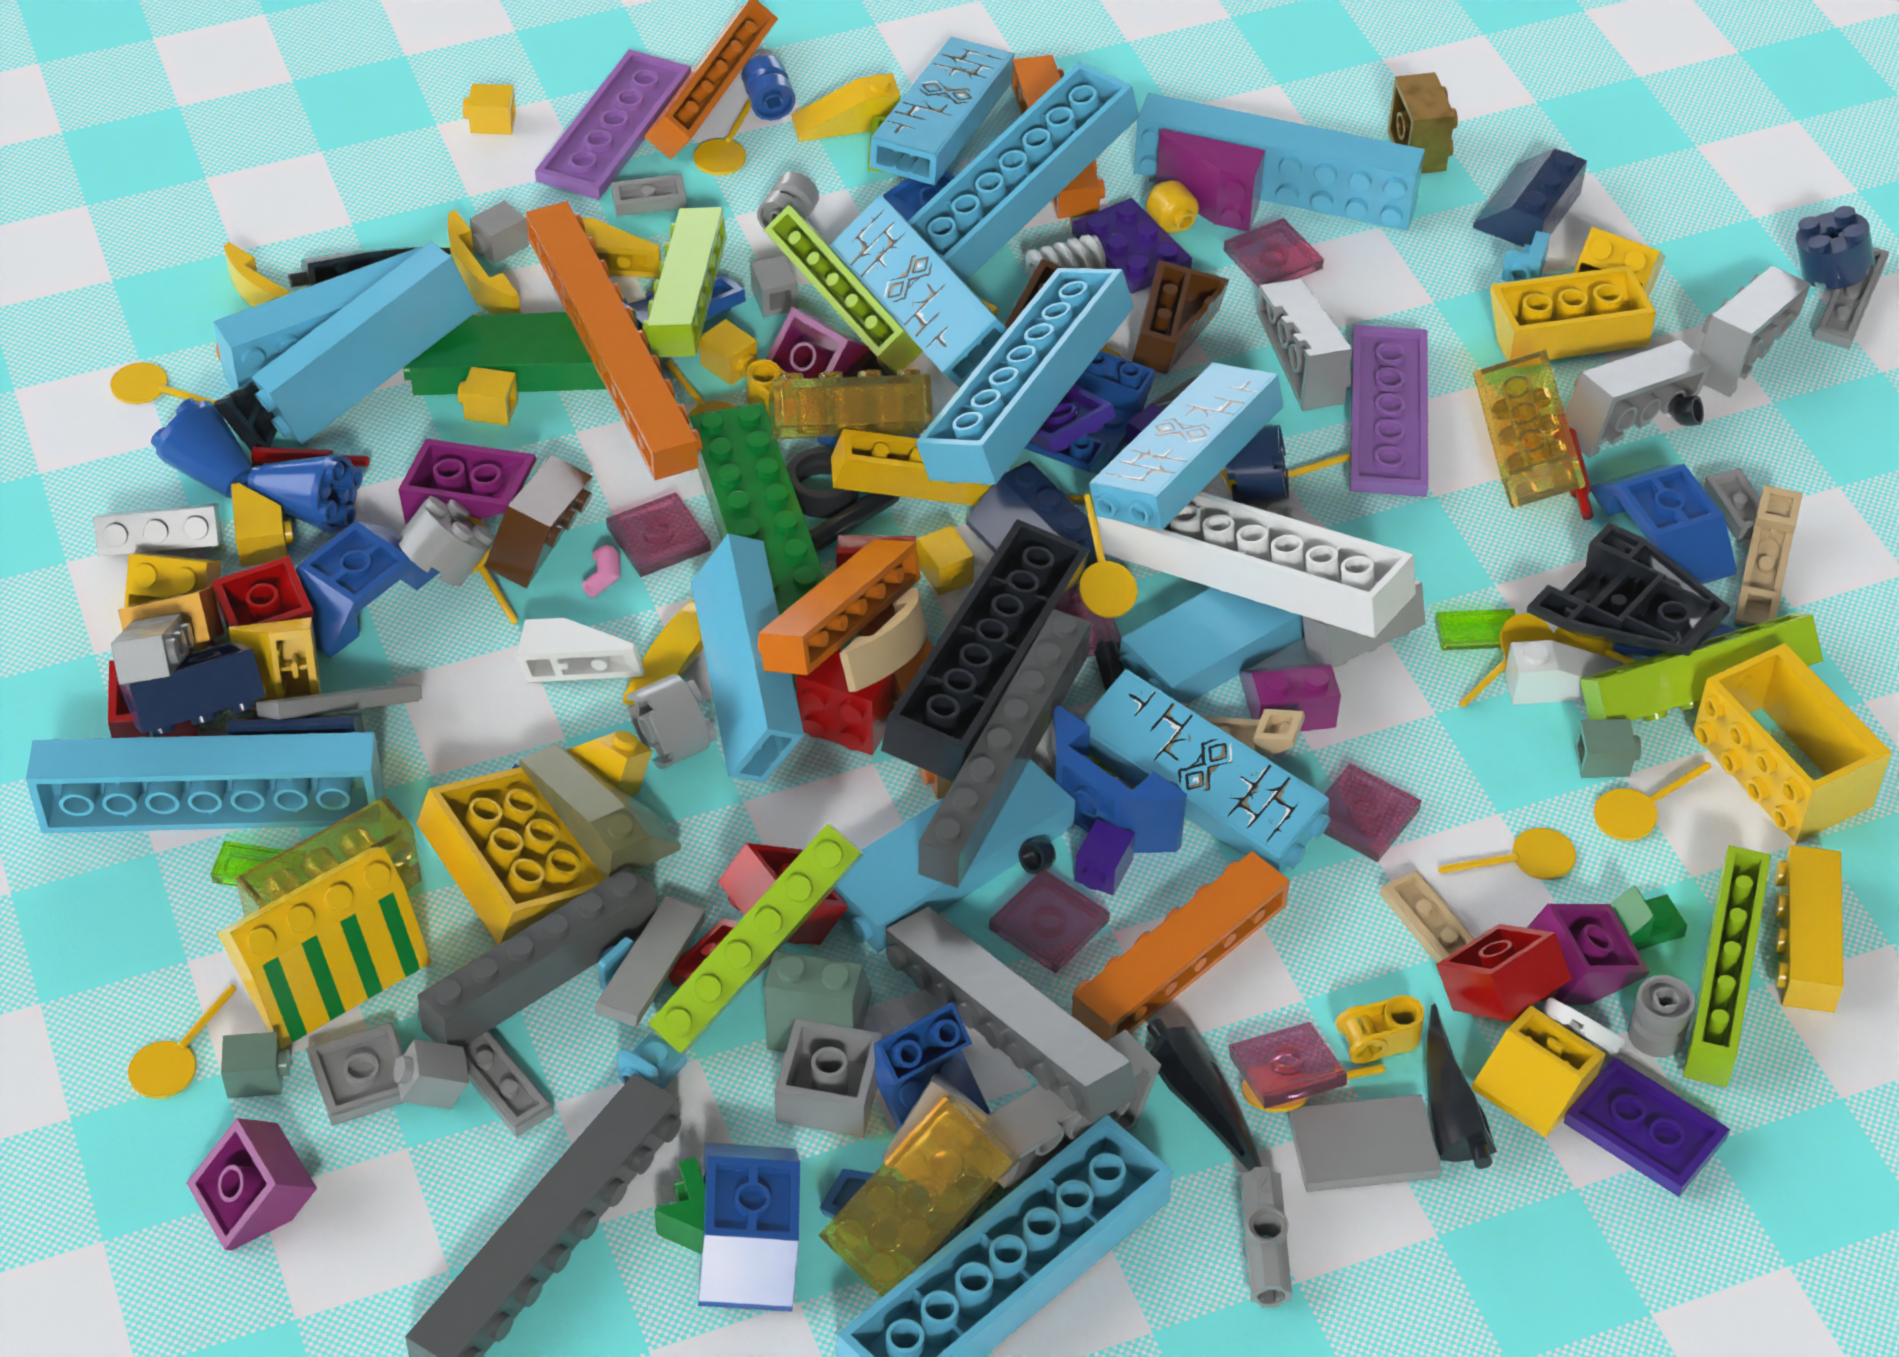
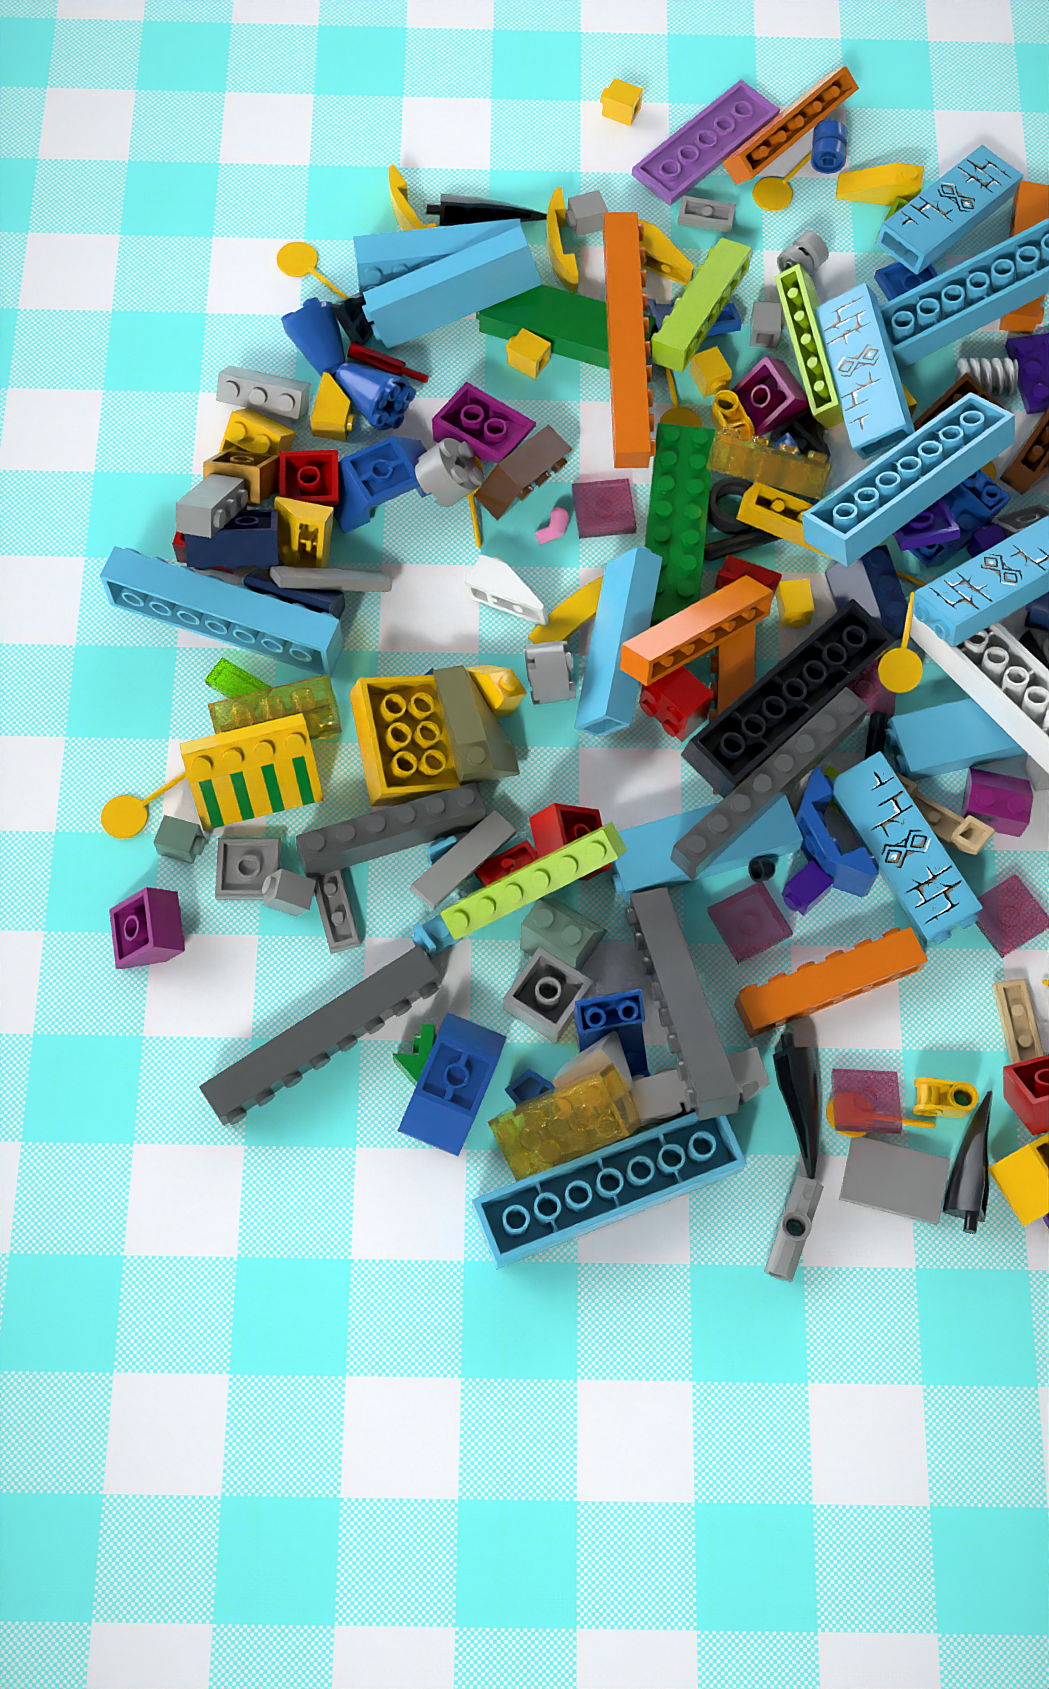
camera: 20 degrees right, 20 degrees up
tan slope [839,588,928,692] -> none

